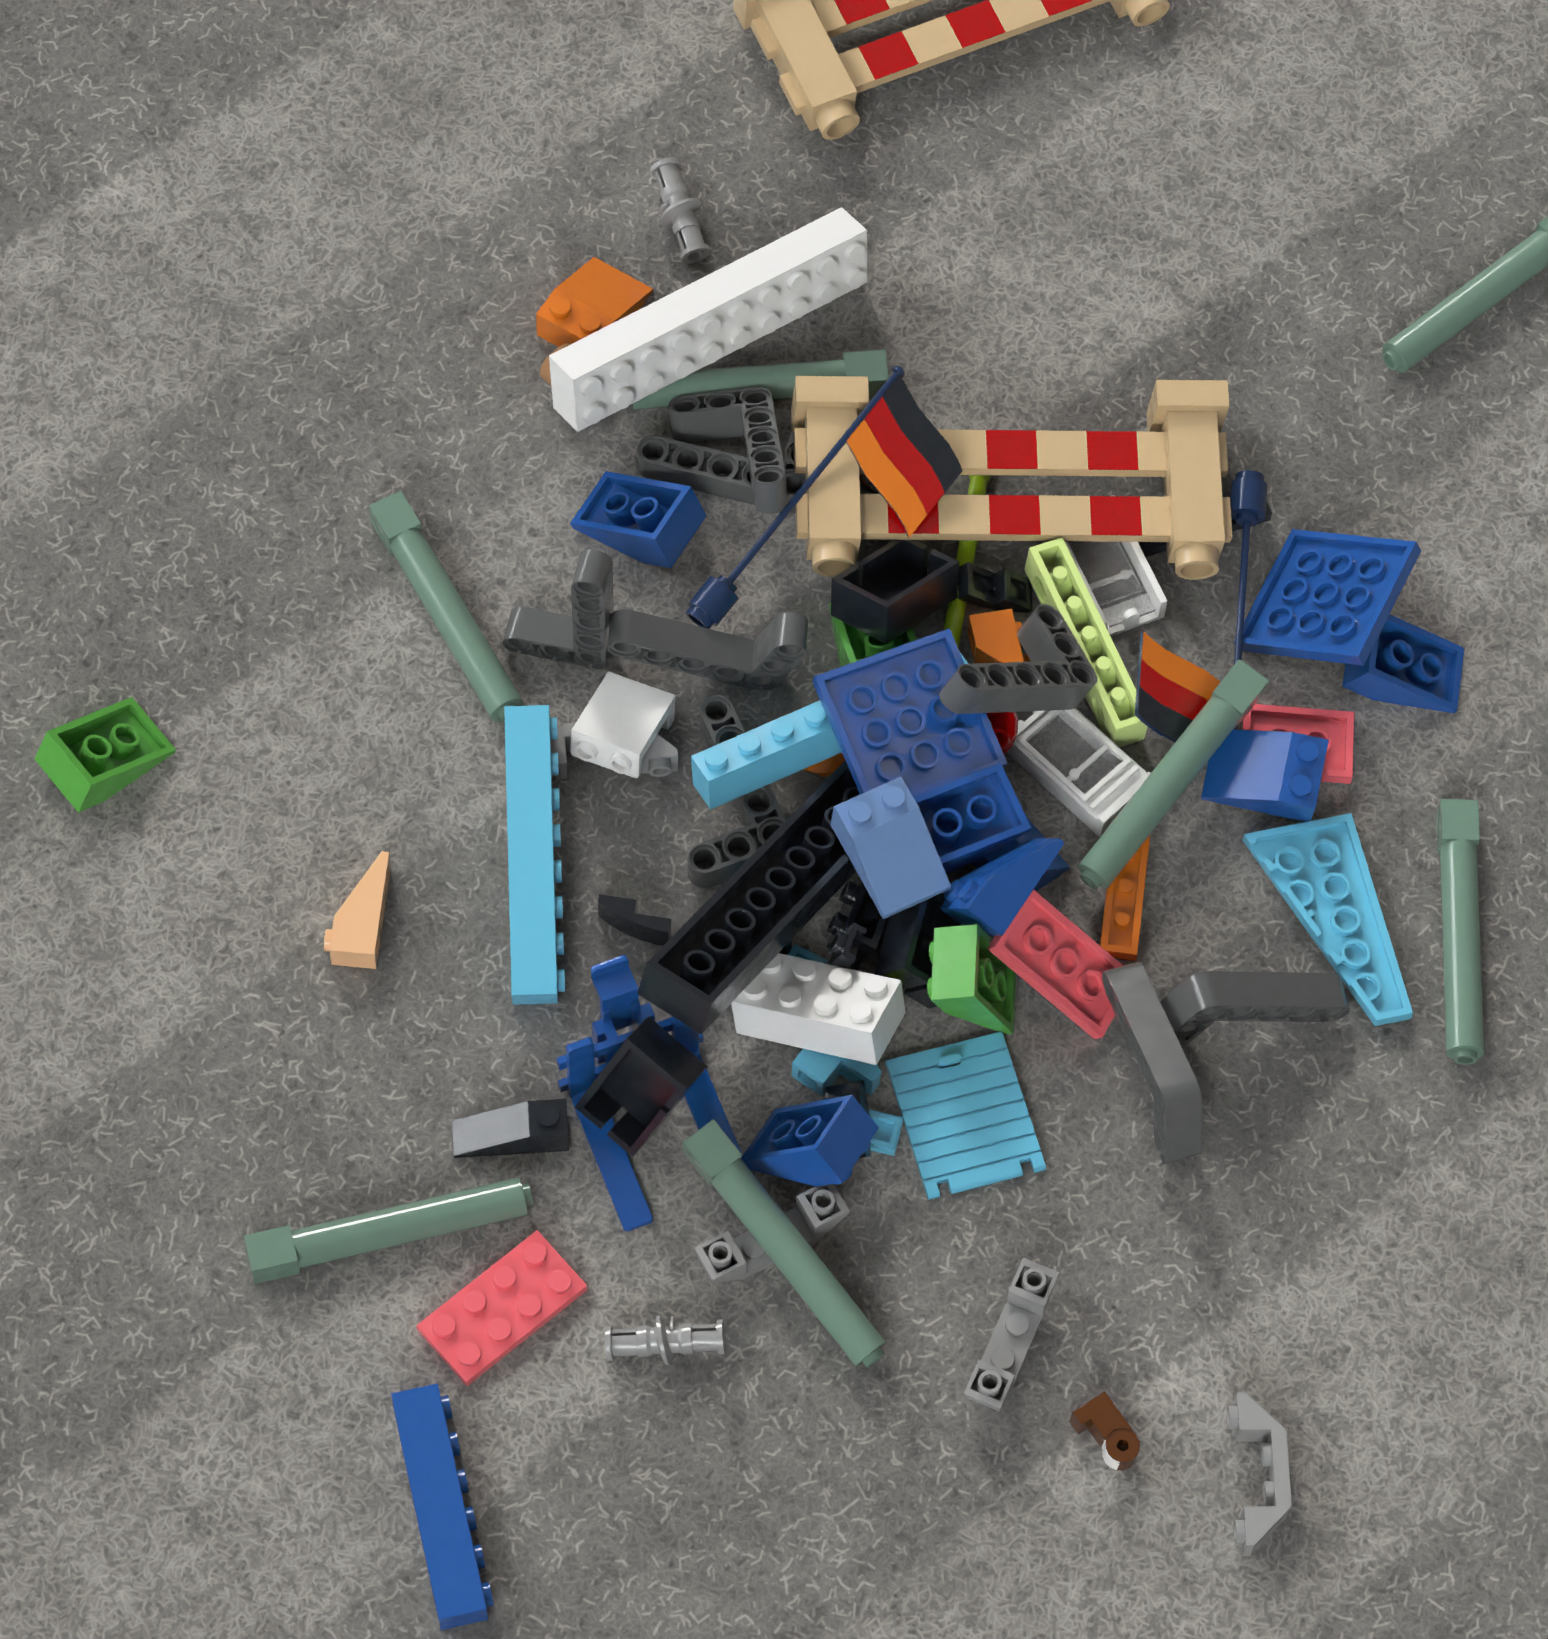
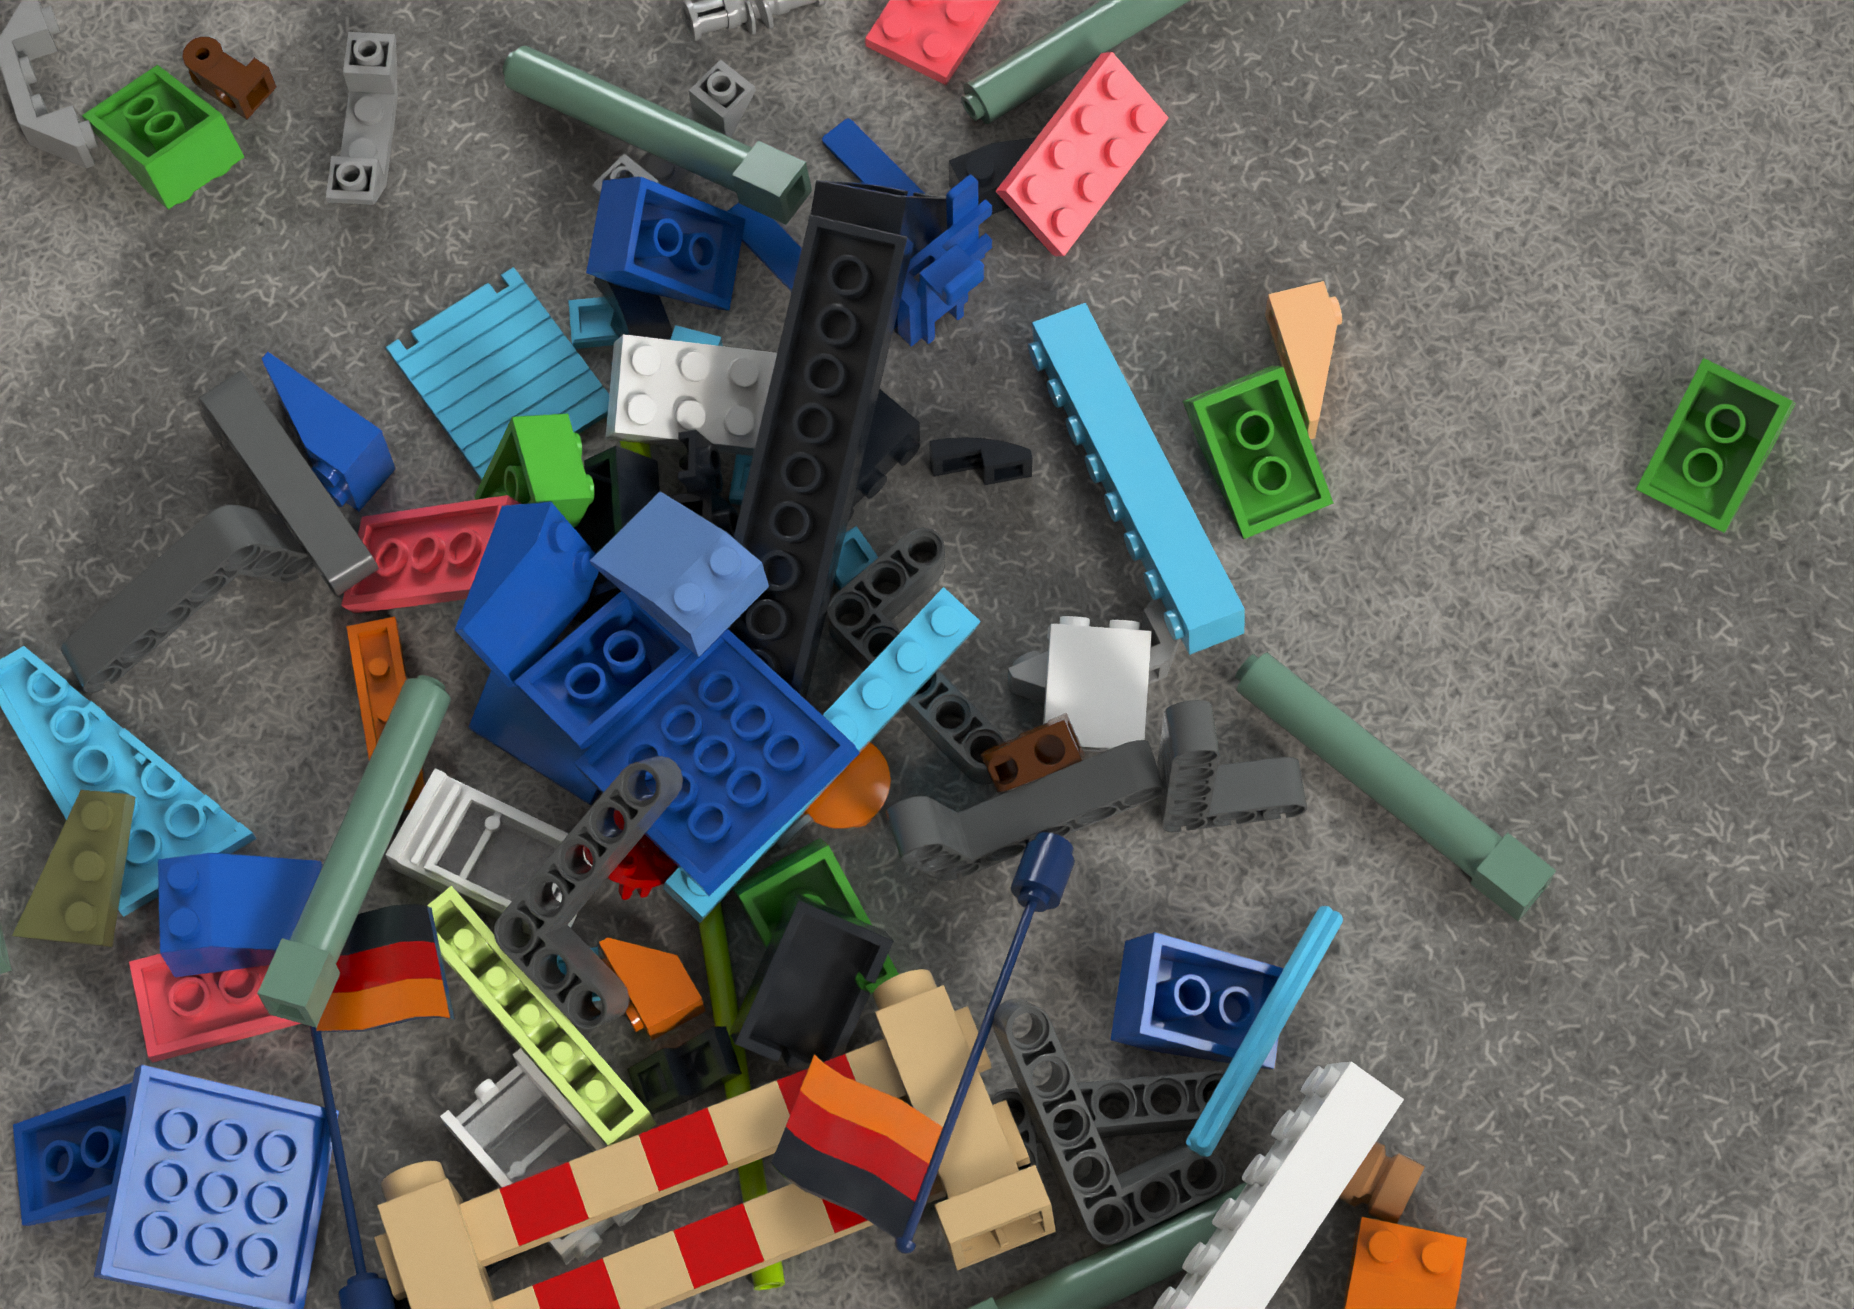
camera: 165 degrees right, 5 degrees up
none -> olive wing [12,790,136,947]
none -> bright green slope [82,65,244,210]
none -> blue slope [262,352,396,512]
none -> reddish brown leg [981,713,1085,792]
none -> coral plate [995,52,1169,256]
none -> bright green slope [1182,366,1334,539]
none -> medium azure axle [1186,906,1343,1157]

